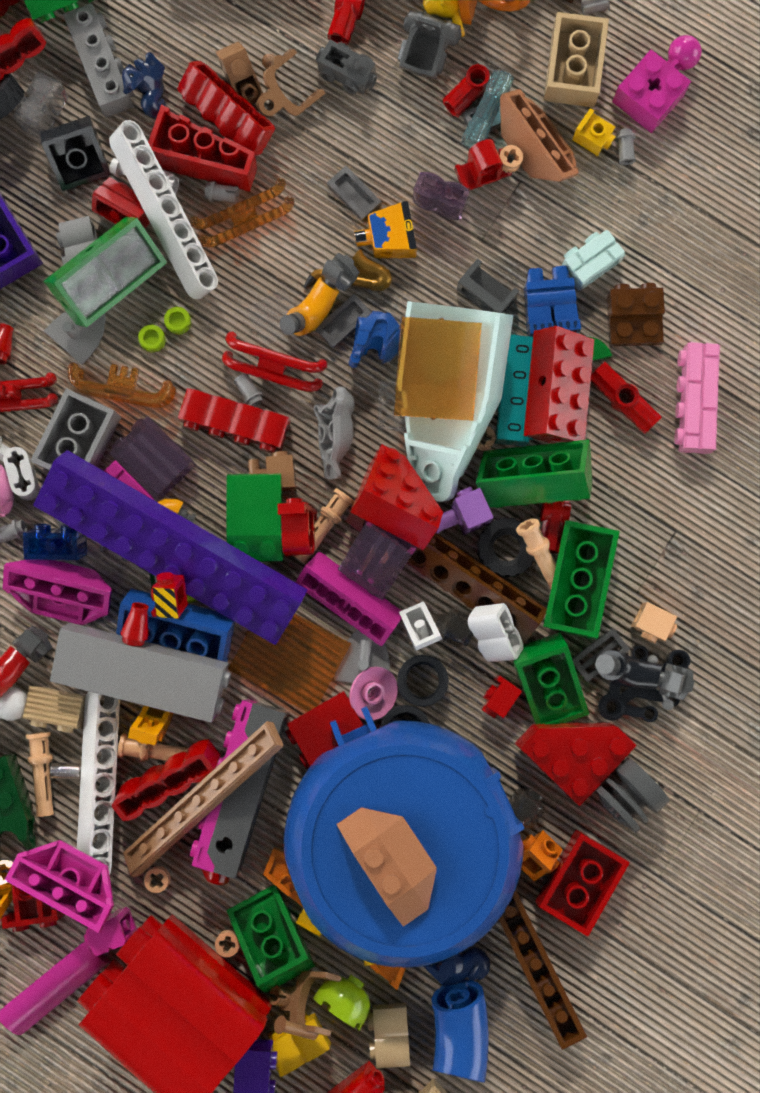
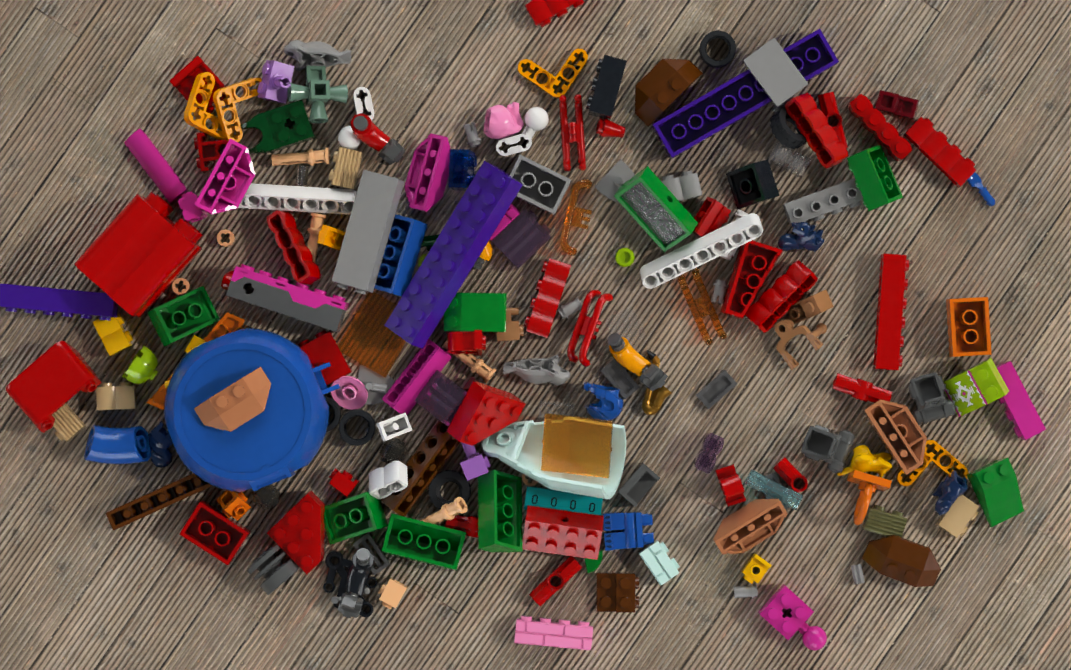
camera: 90 degrees right, 5 degrees up
red cone [120,602,149,646] -> none
medium nougat tile [123,721,284,877] -> none
lime tile [138,325,166,353] -> none
brick [151,572,188,619] -> none
medium nougat piece [269,971,342,1040] -> none
dark grey brick [316,39,378,94] -> none
light orange torso [354,201,417,258] -> none
light nougat bush [499,145,523,173] -> none
tan brick [543,12,609,108] -> none

